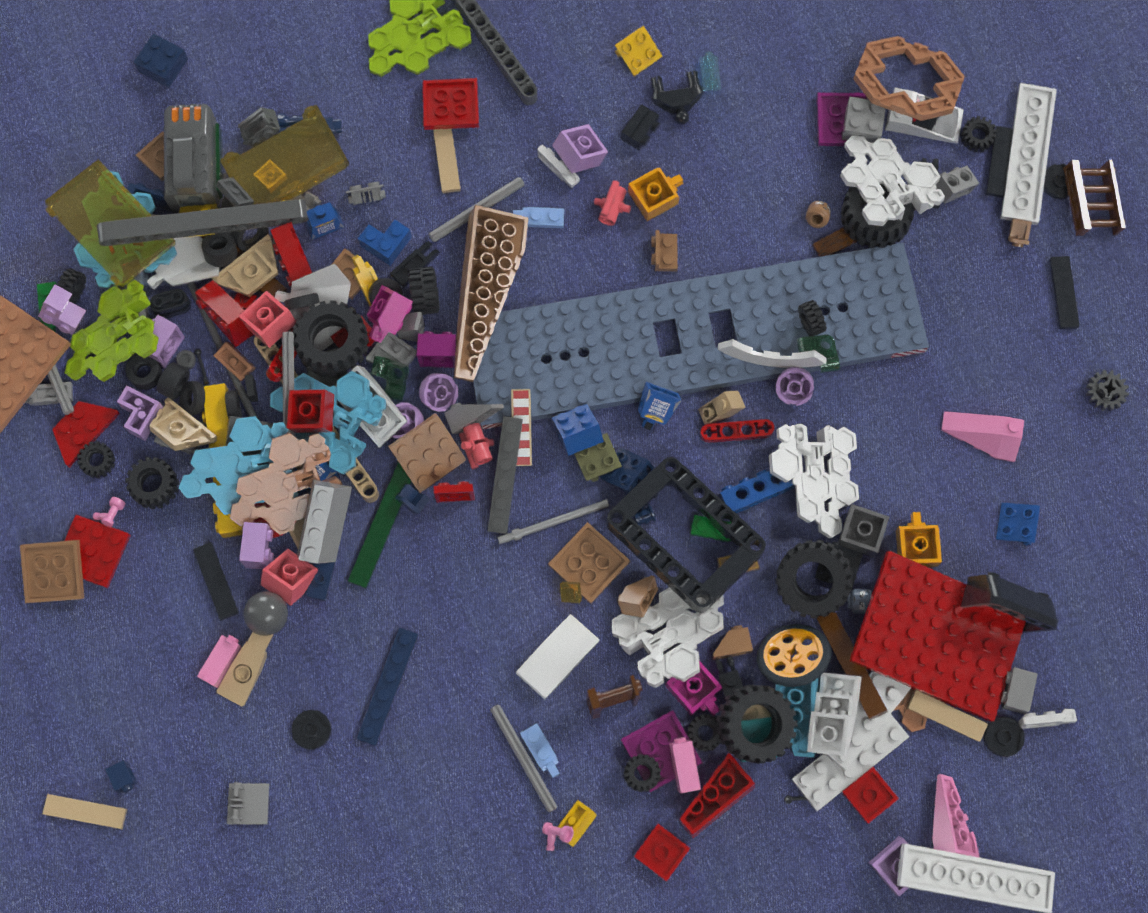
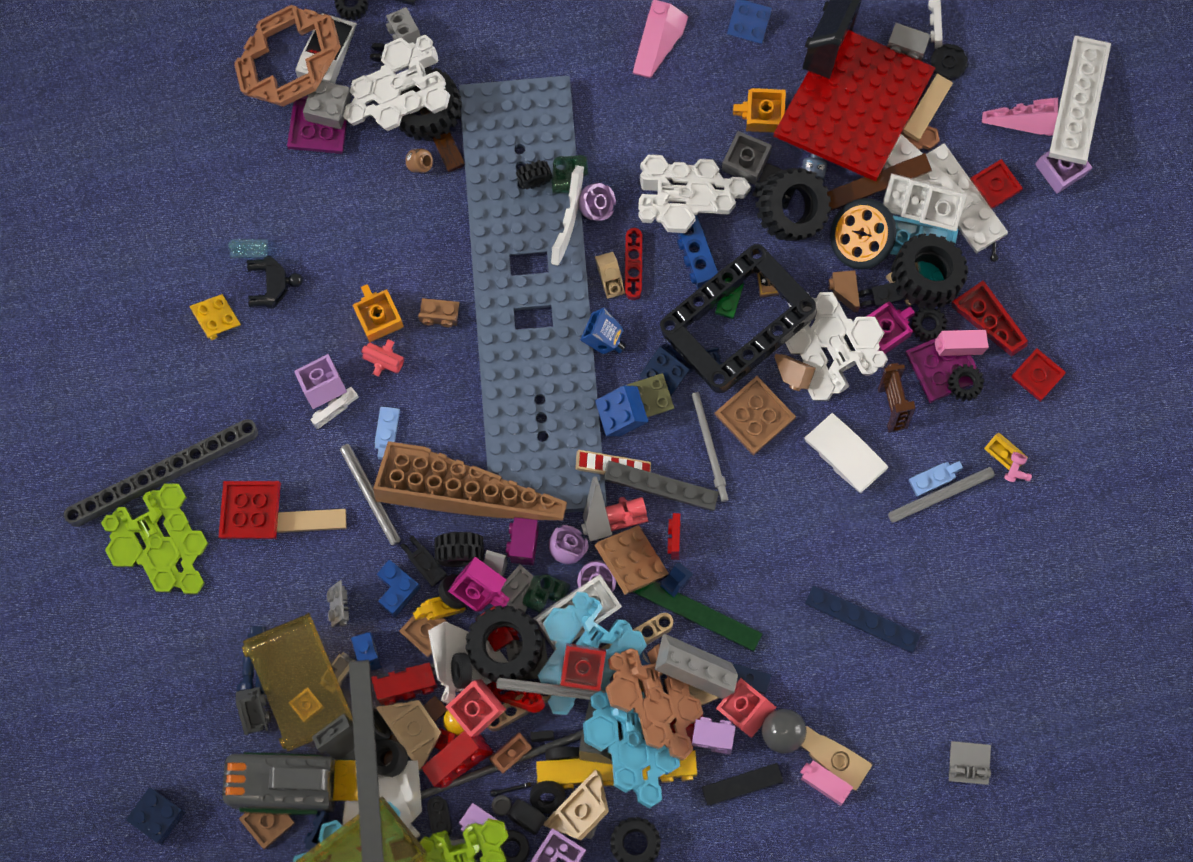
camera: 80 degrees left, 0 degrees up
black tile [292,710,332,750] -> none
clear yellow tile [560,581,582,603] -> none
black brick [621,105,660,150] -> none

